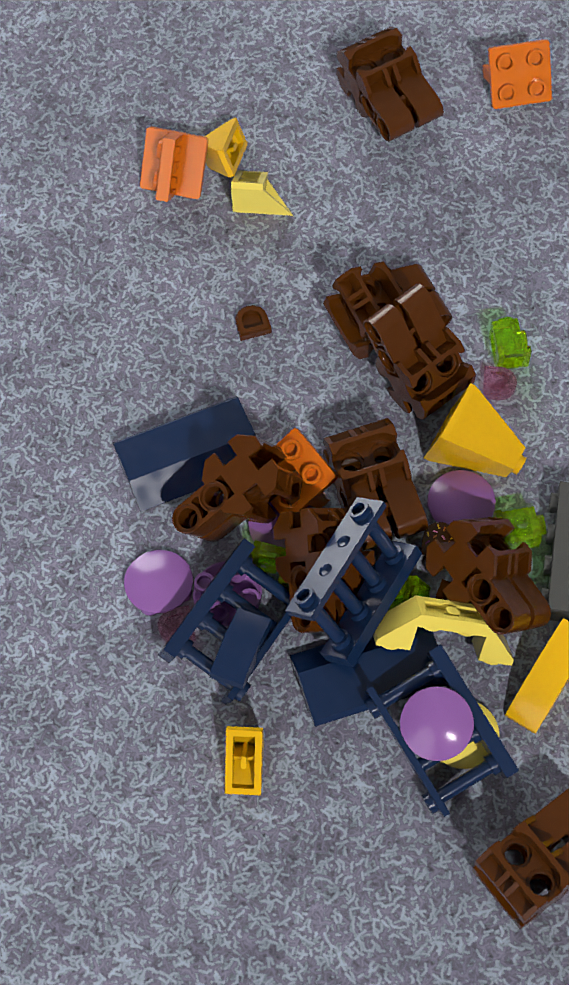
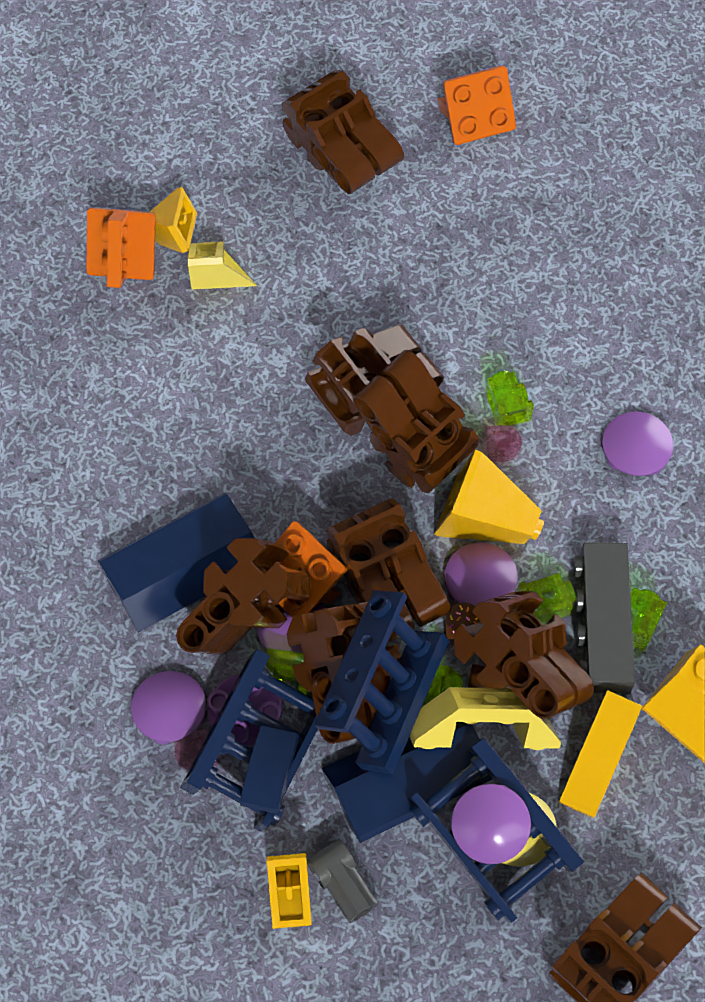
camera: 10 degrees left, 0 degrees up
reddish brown tile [236,305,272,341] -> none
none -> dark grey piece [307,839,378,923]

